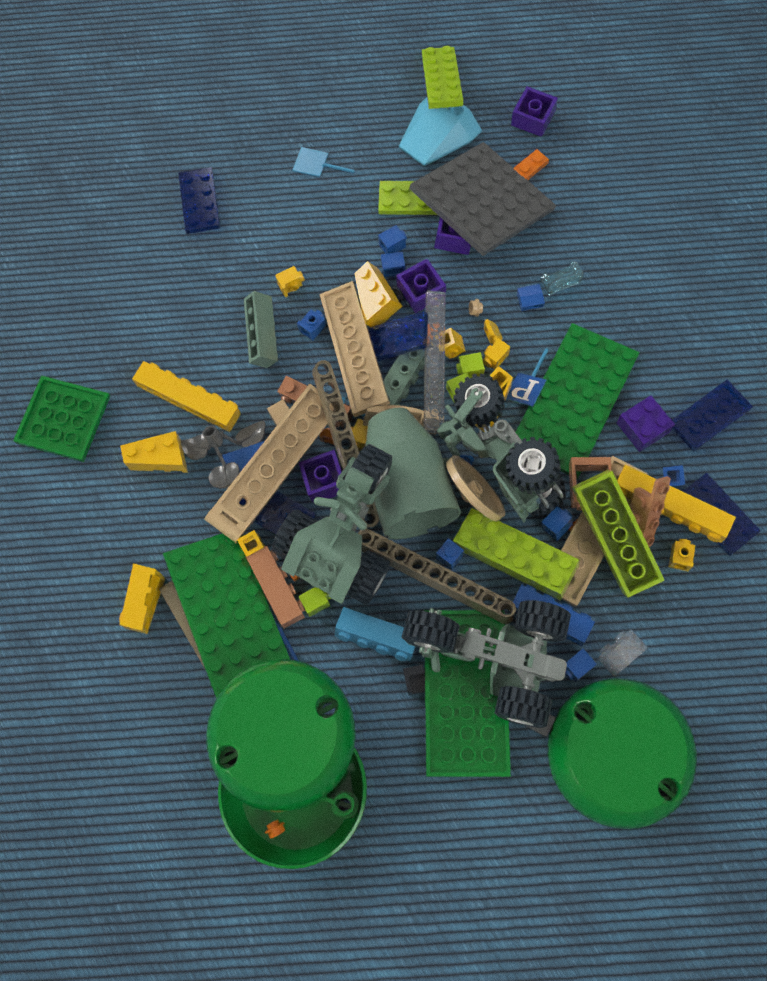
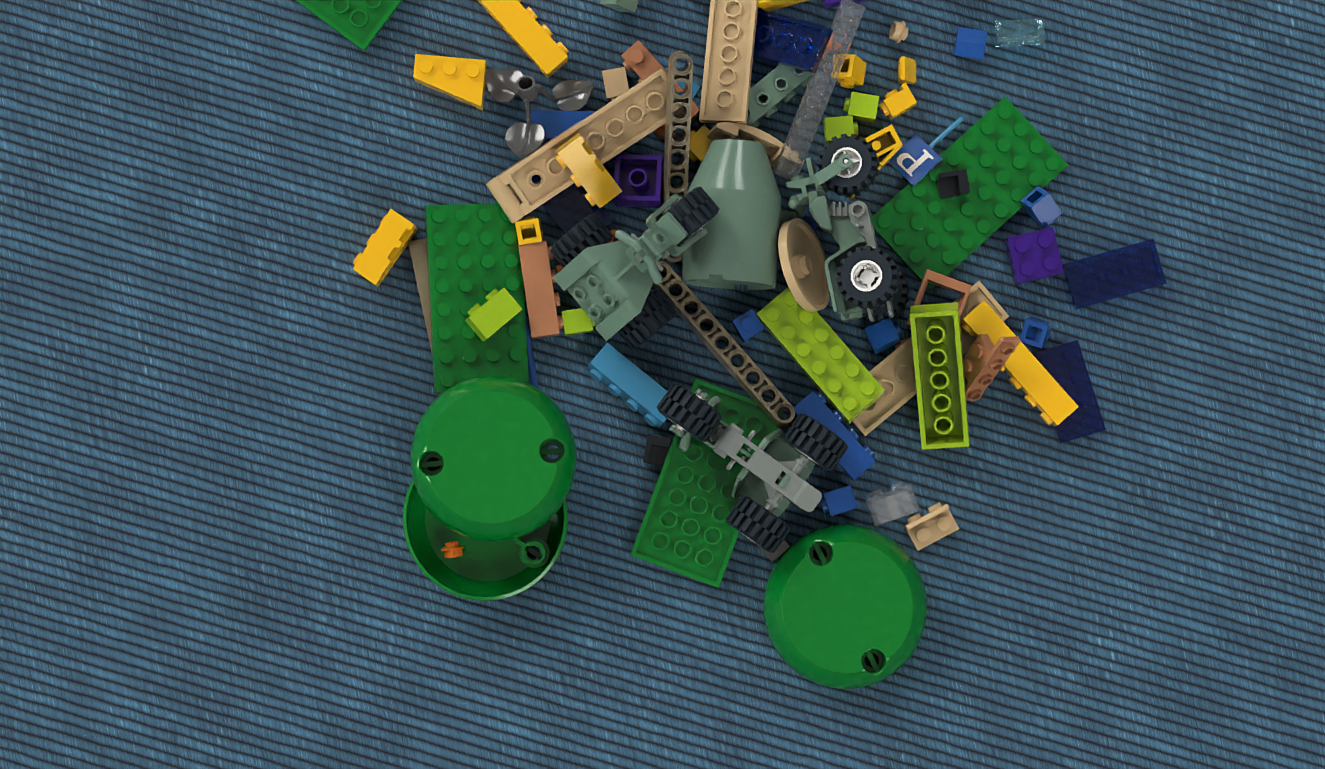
camera: 10 degrees right, 15 degrees up
yellow brick [668,539,696,572] -> none
none -> lime brick [465,288,522,342]
none -> yellow wedge [555,133,622,208]
none -> tan bracket [904,502,959,551]
none -> black panel [936,169,970,199]
none -> blue brick [1021,186,1062,228]

